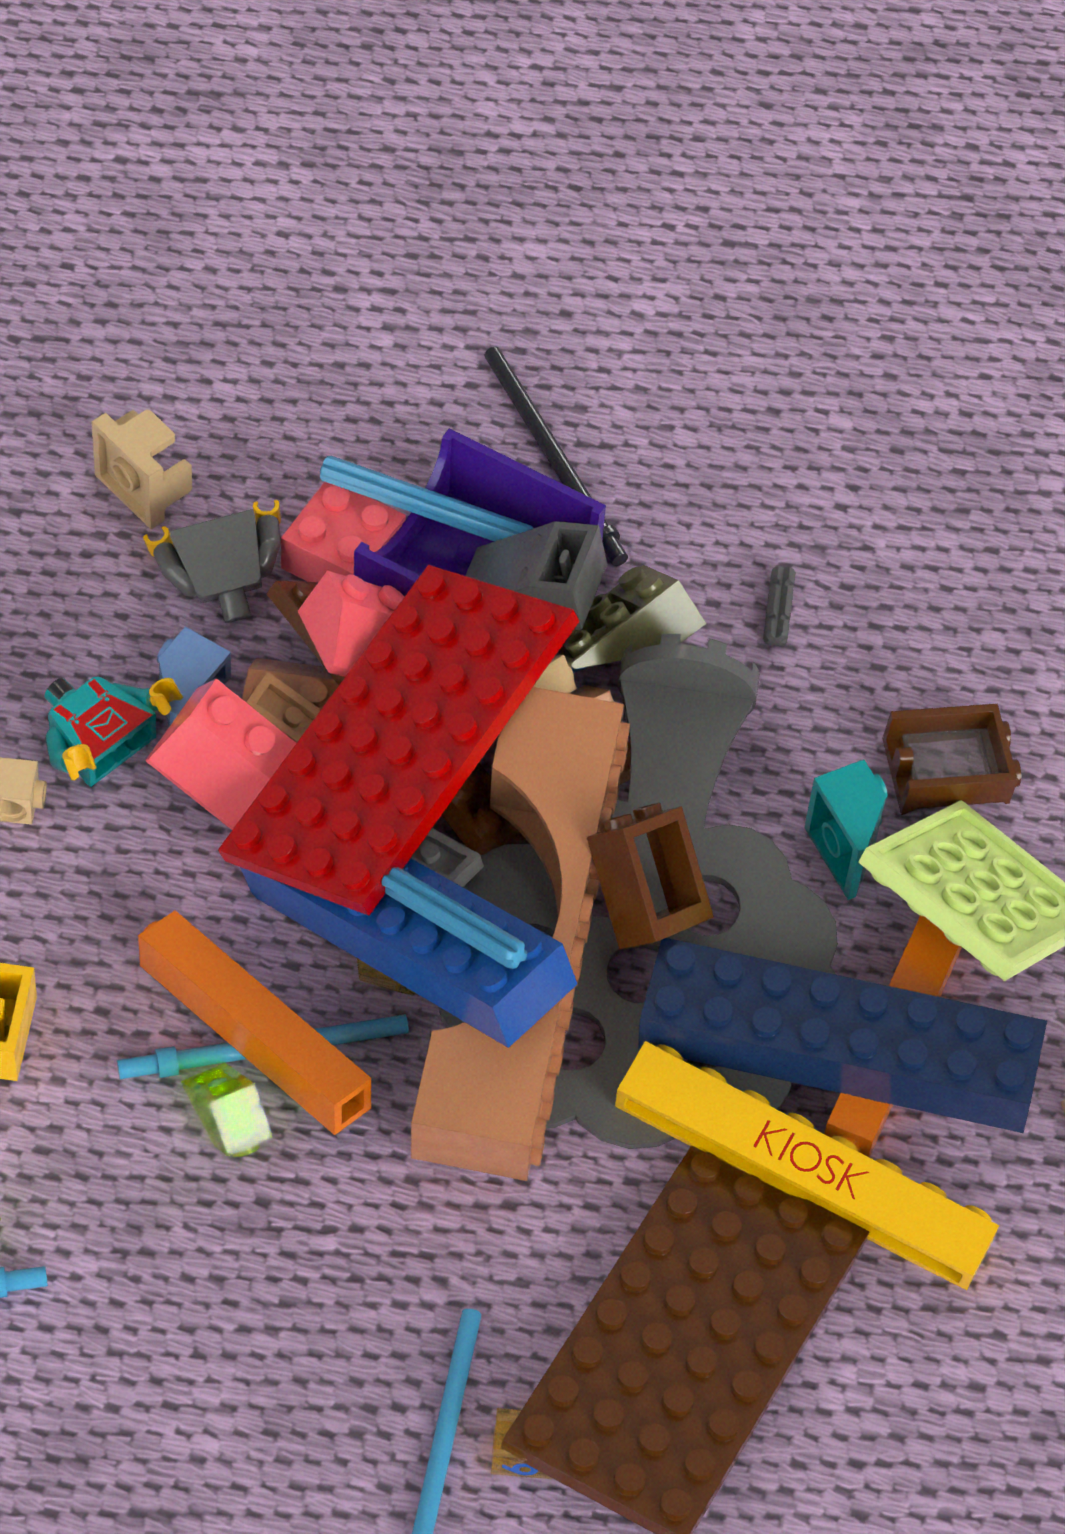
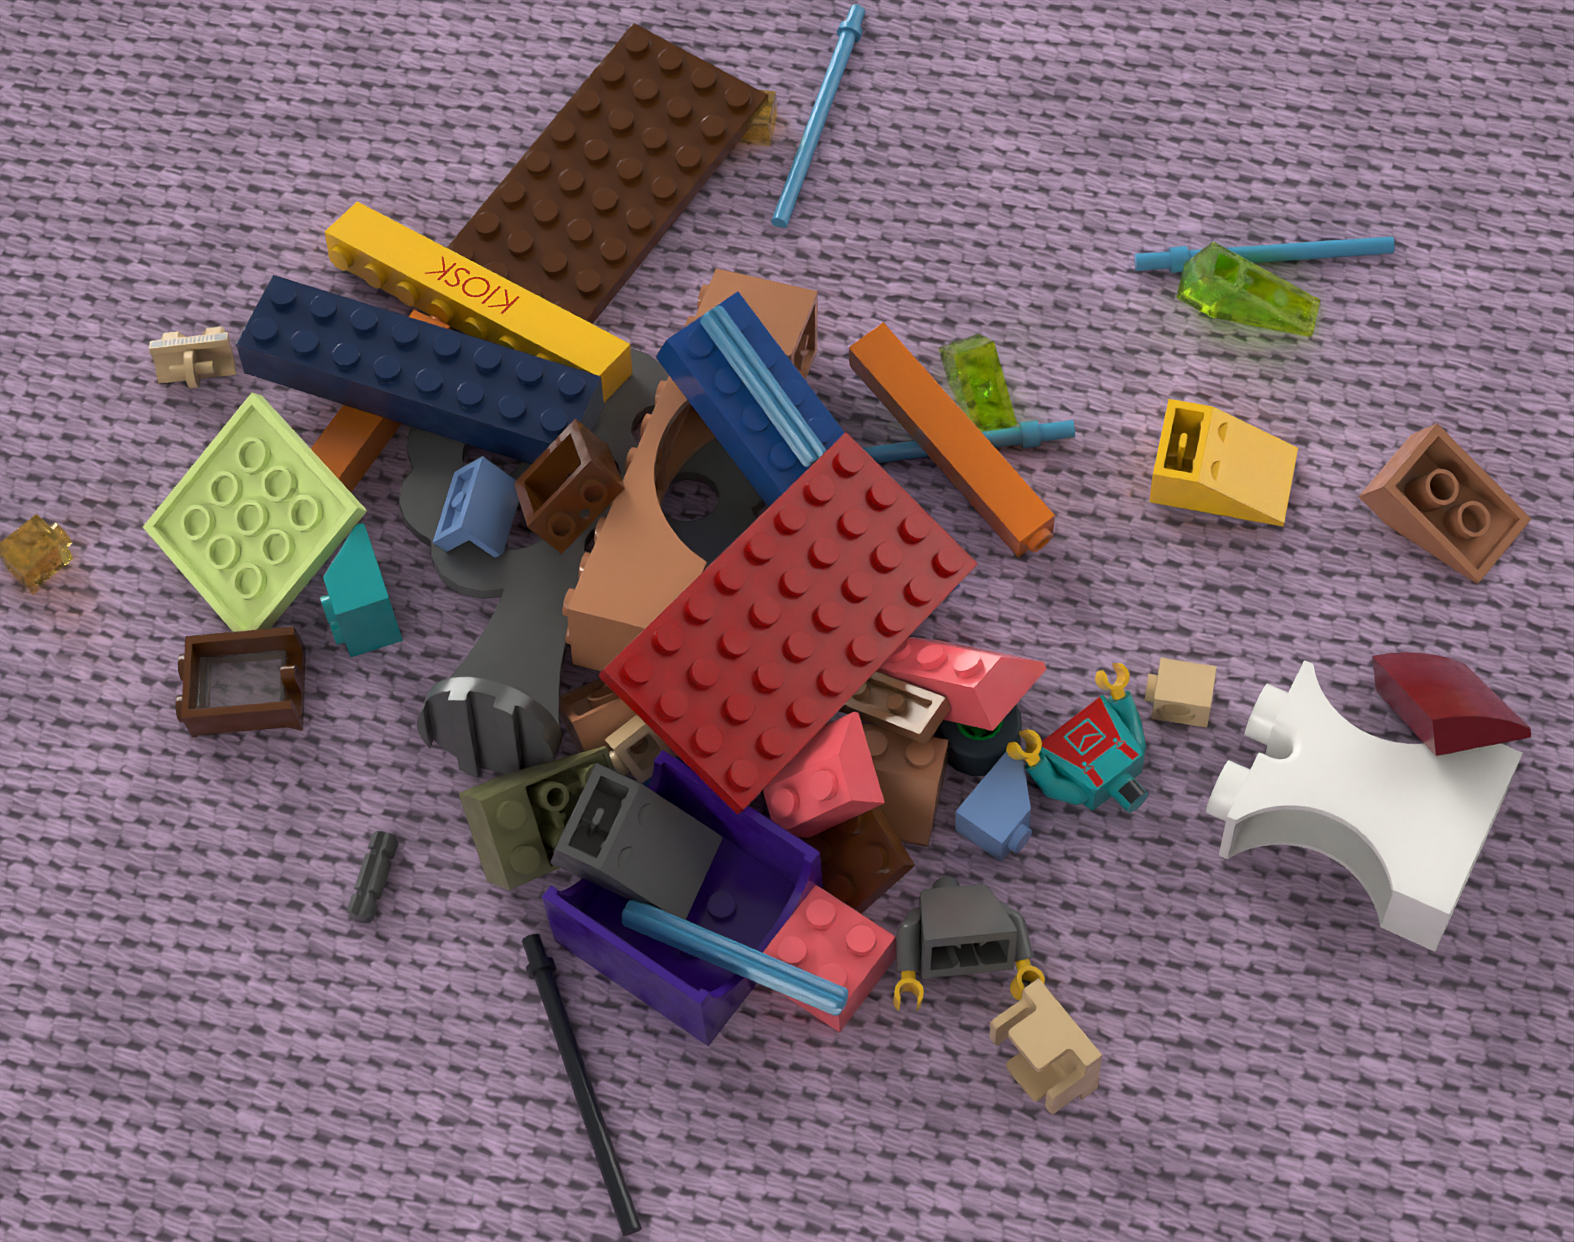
camera: 165 degrees left, 5 degrees up
none -> medium blue panel [433,456,519,558]

